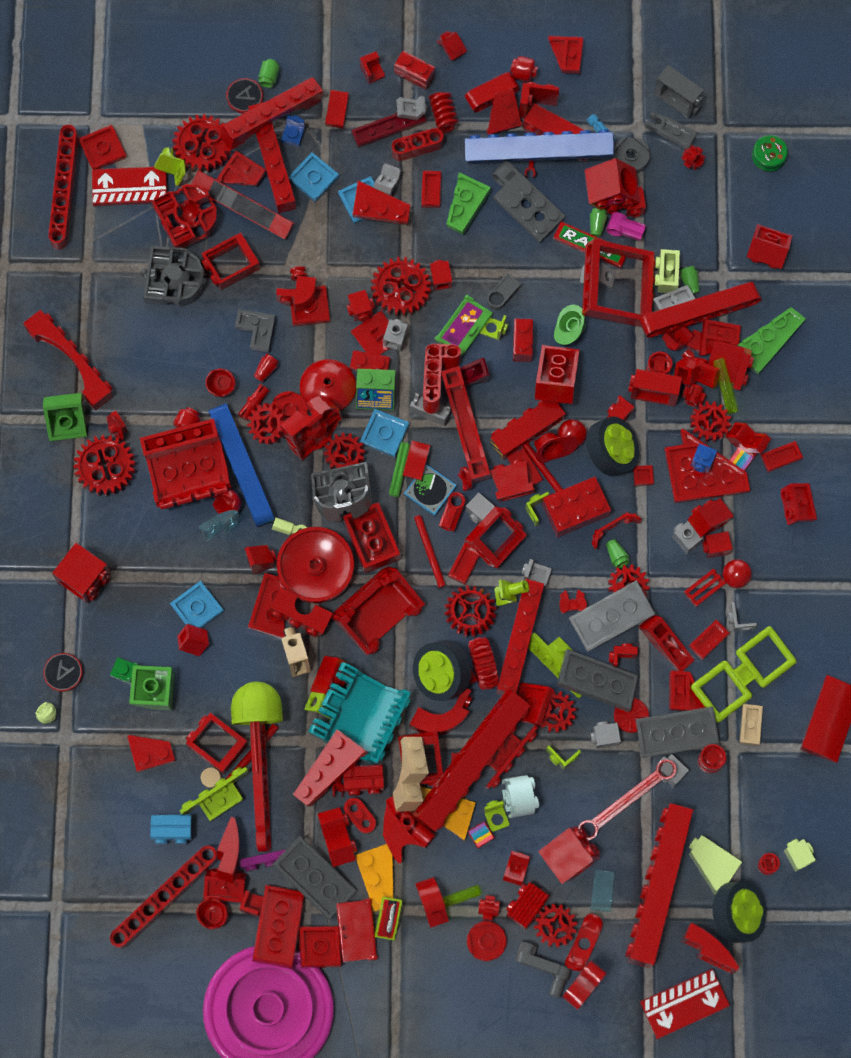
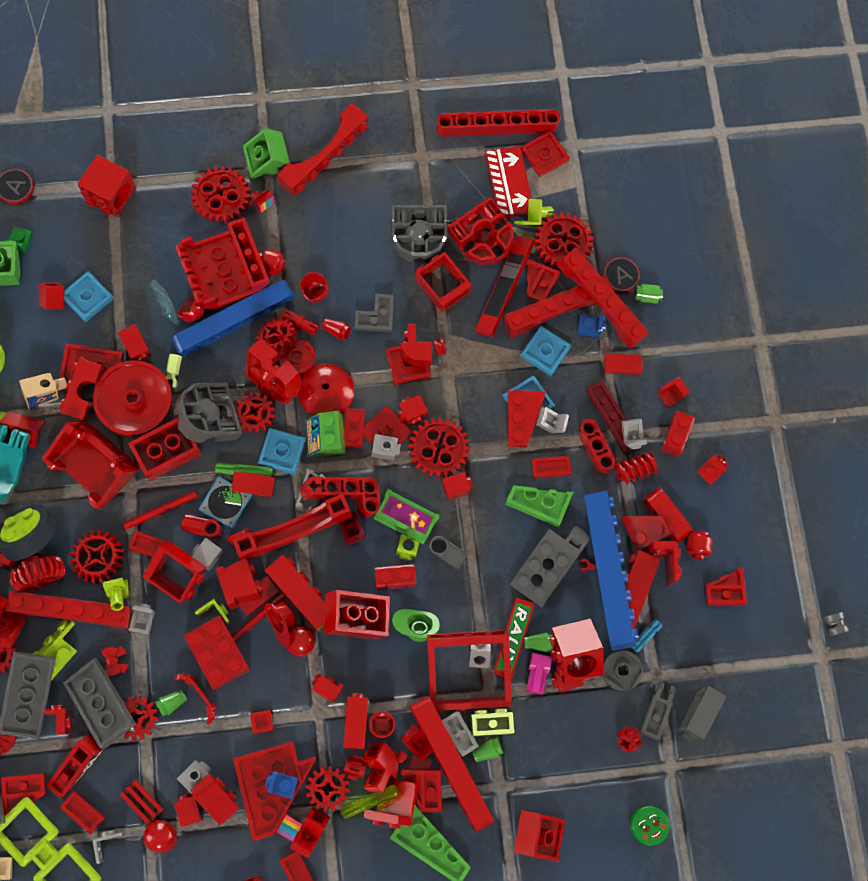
camera: 75 degrees right, 0 degrees up
black wheel [587,417,639,476] -> none

